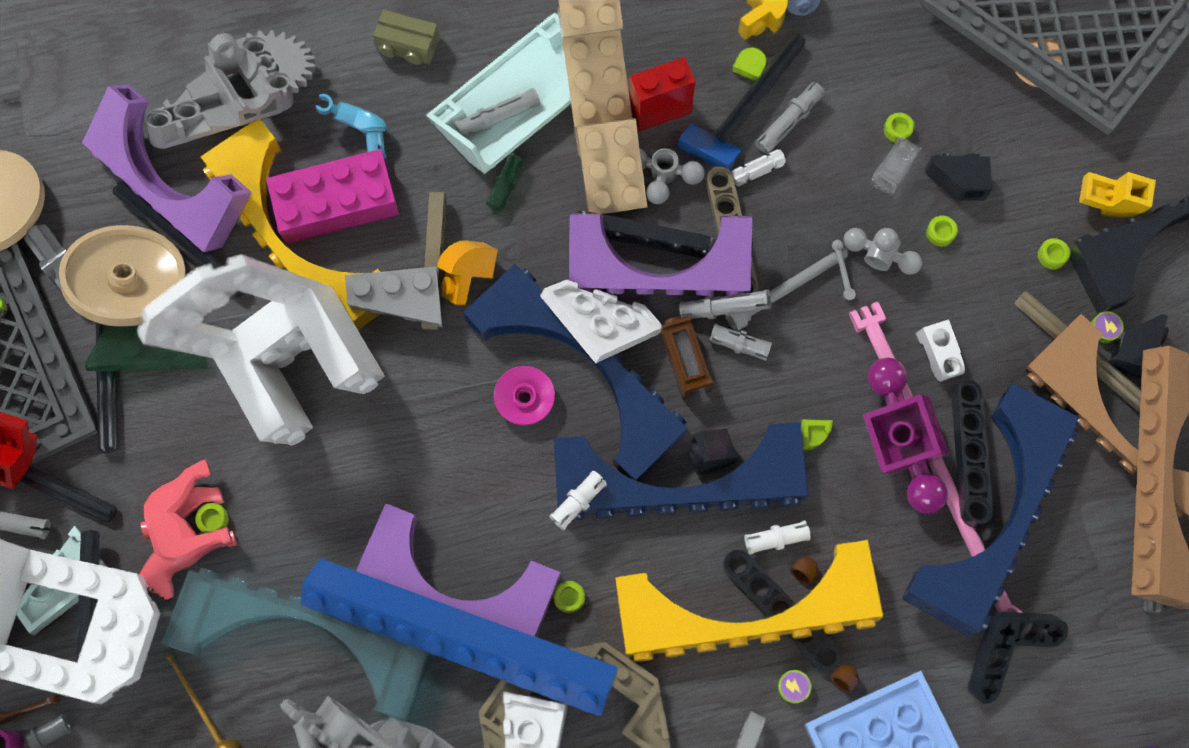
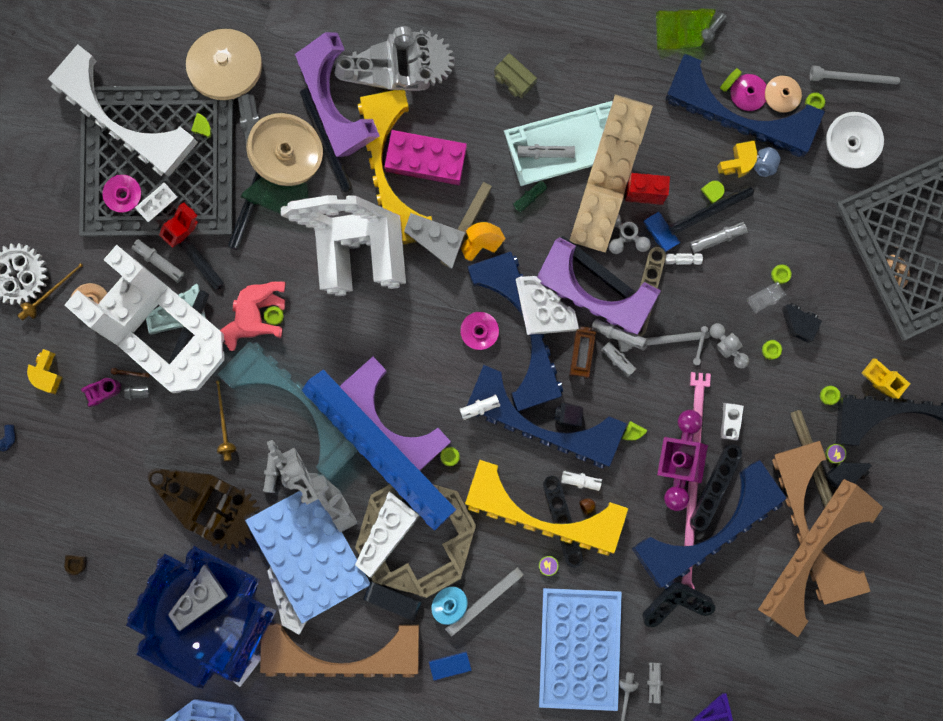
camera: 25 degrees right, 10 degrees up
medium azure arm [315,94,387,159] -> none
reddish brown hinge [830,665,859,693] -> none

